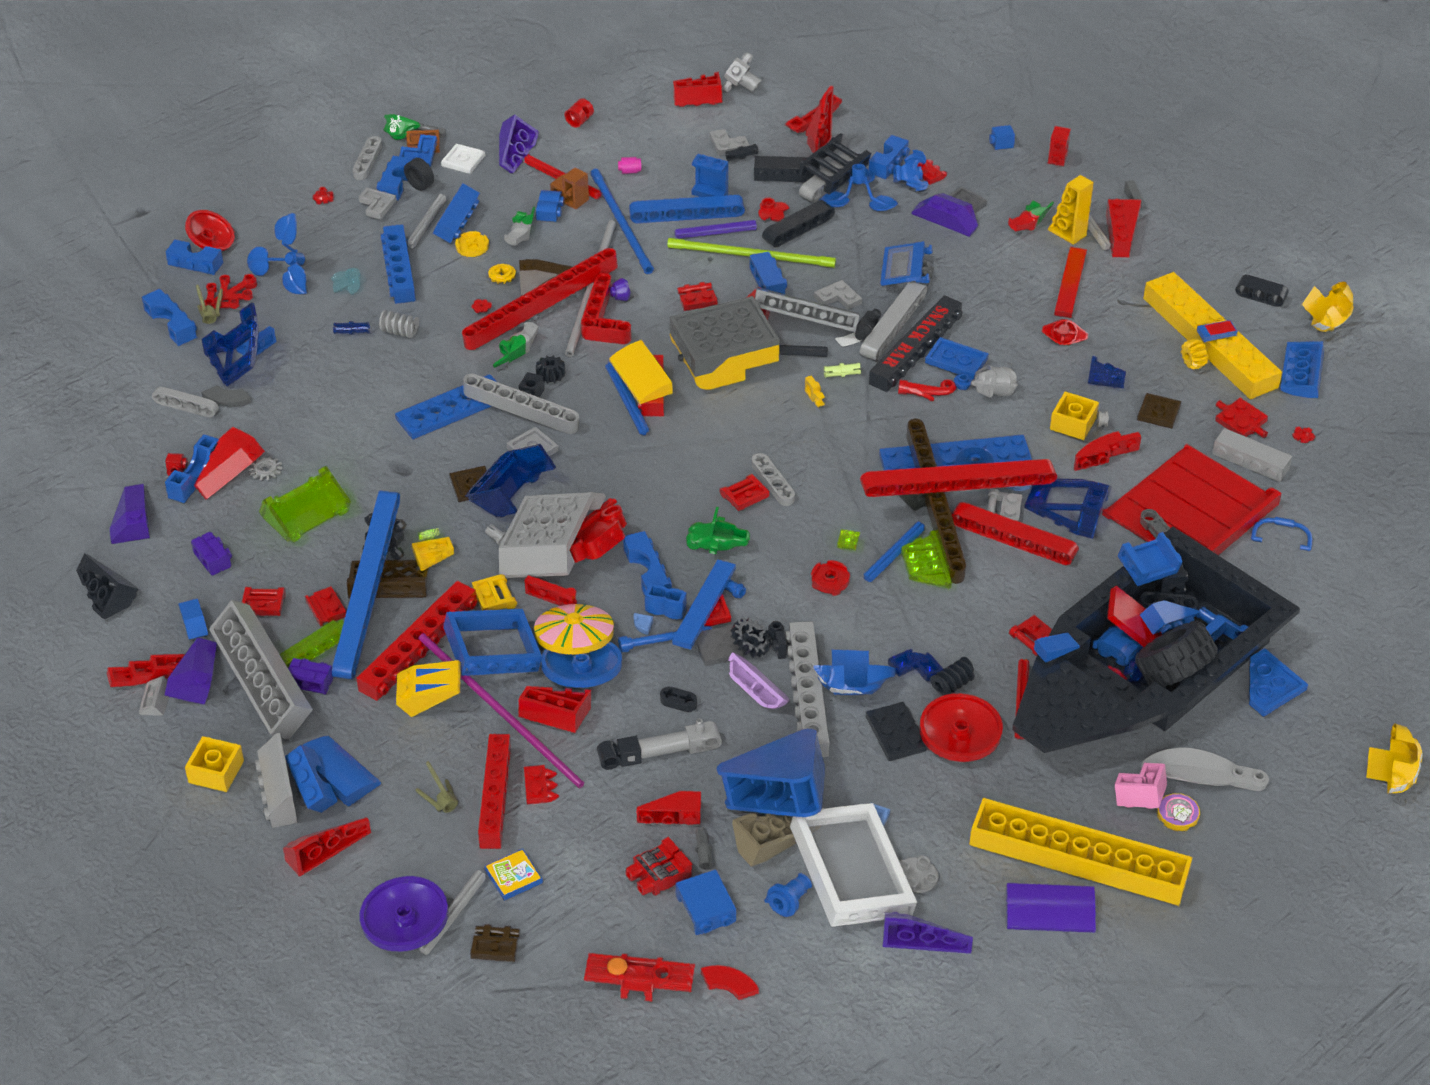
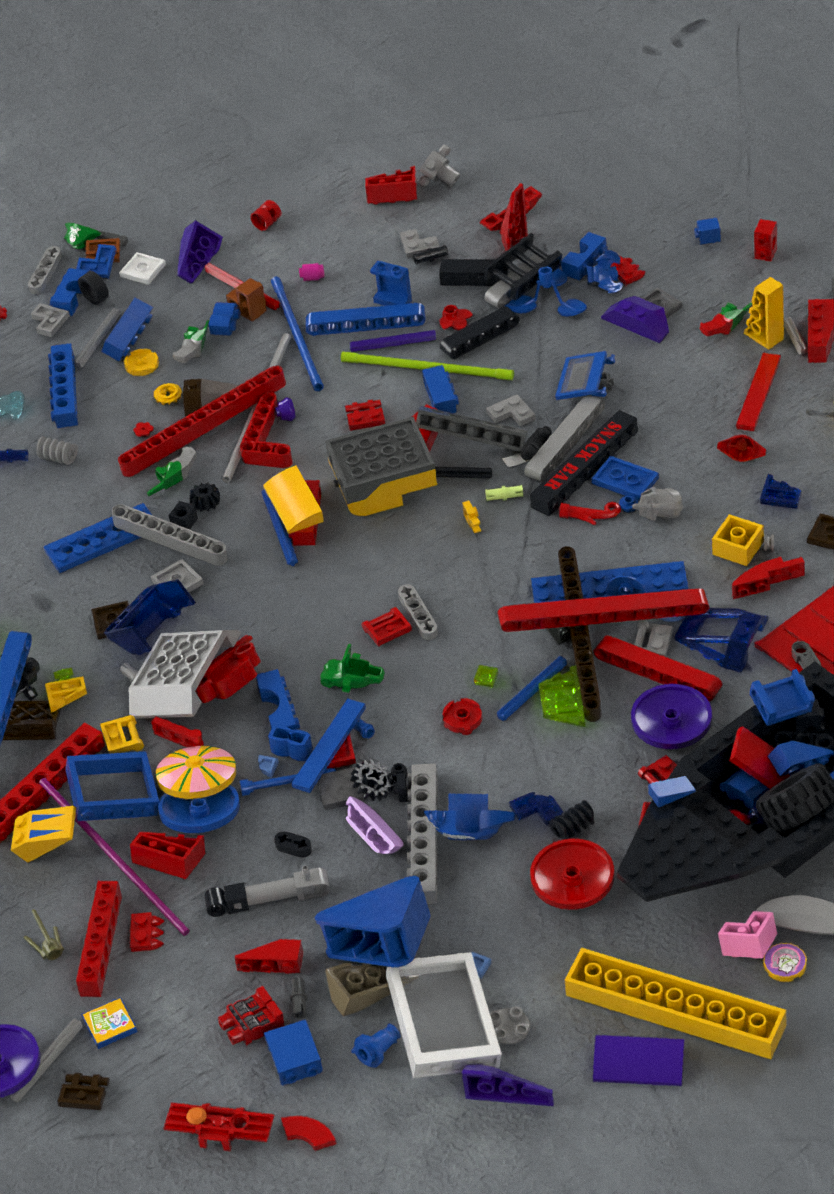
camera: 10 degrees right, 0 degrees up
black plate [865,701,927,761] -> none
none -> dark purple dish [631,684,712,749]

